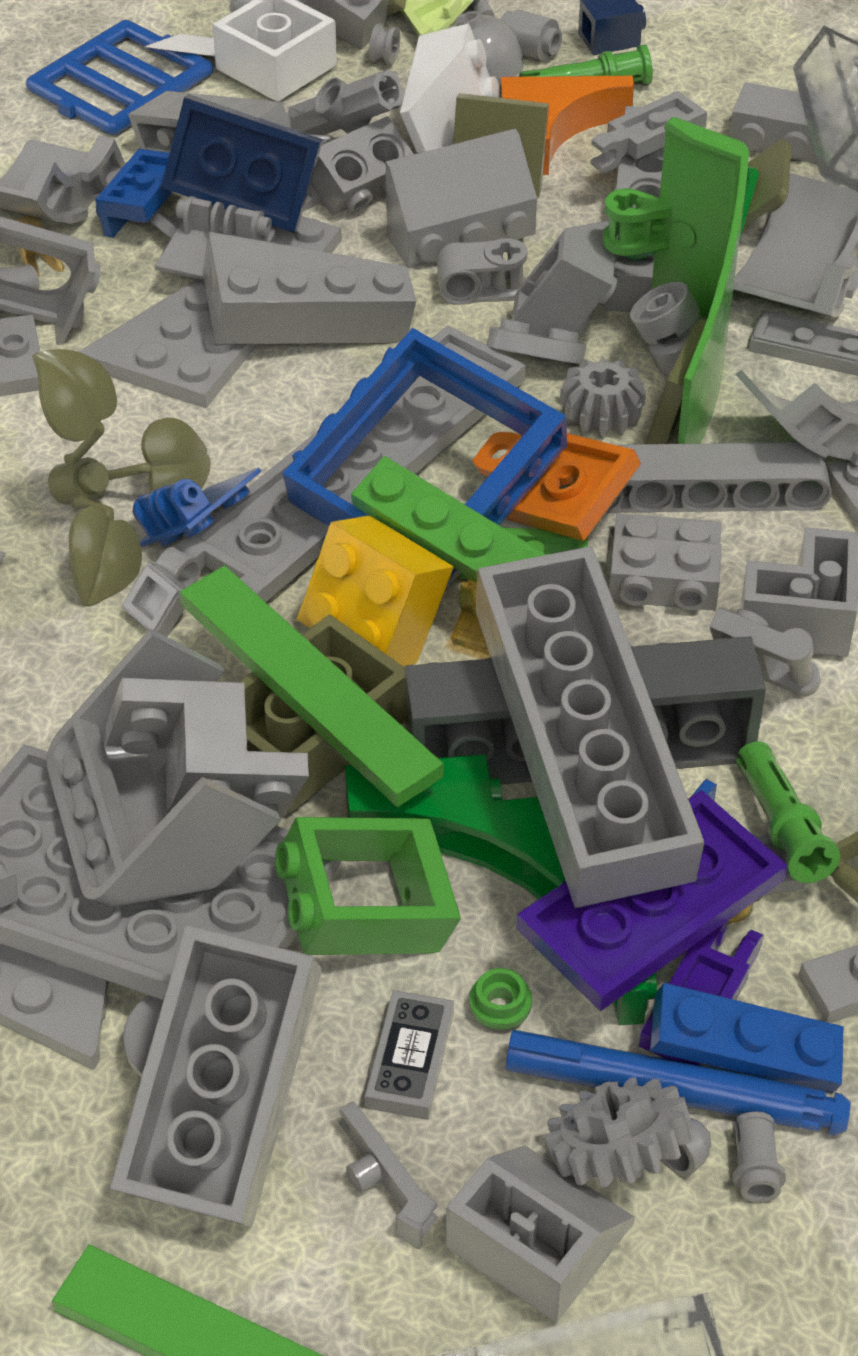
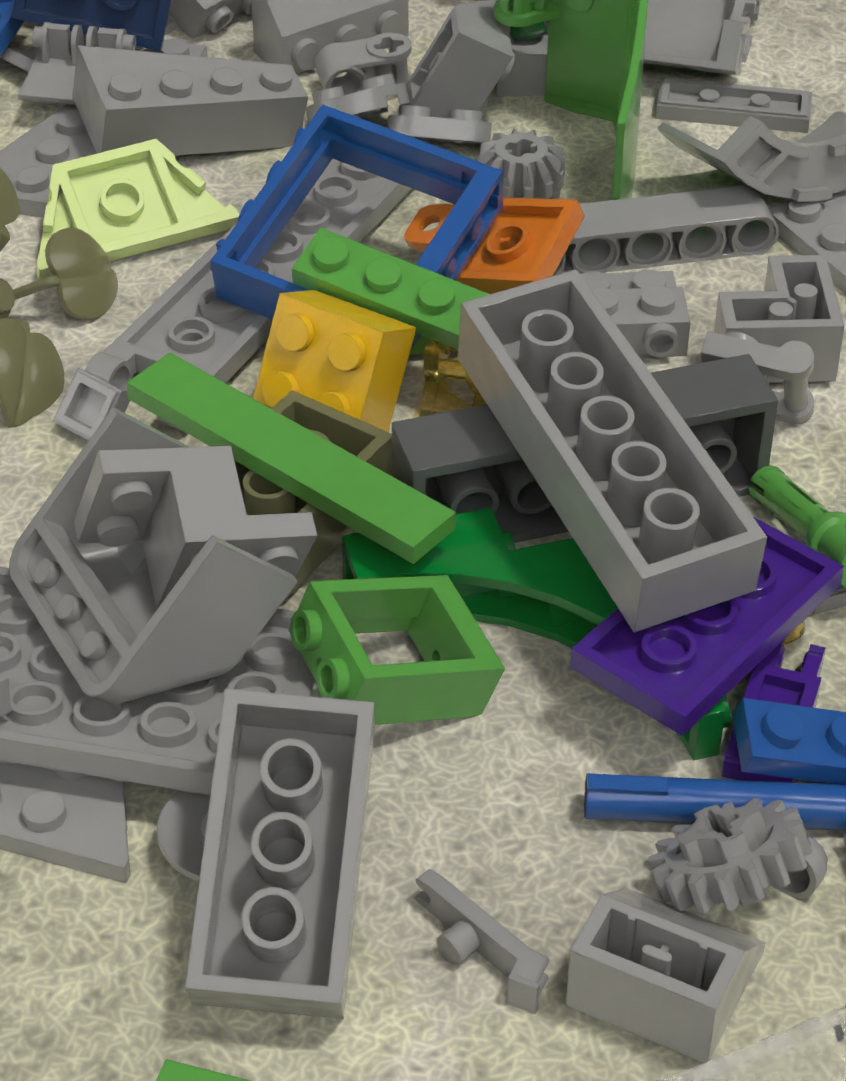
camera: 10 degrees left, 5 degrees down
blue hinge [133,467,262,547] -> none
tile [365,990,454,1120] -> none
bright green plate [469,968,532,1030] -> none
light grey wheel [630,282,707,376] -> none
olive plate [645,318,706,444] -> none
none -> yellowish green wing [36,139,239,280]
none -> light grey plate [306,74,410,123]

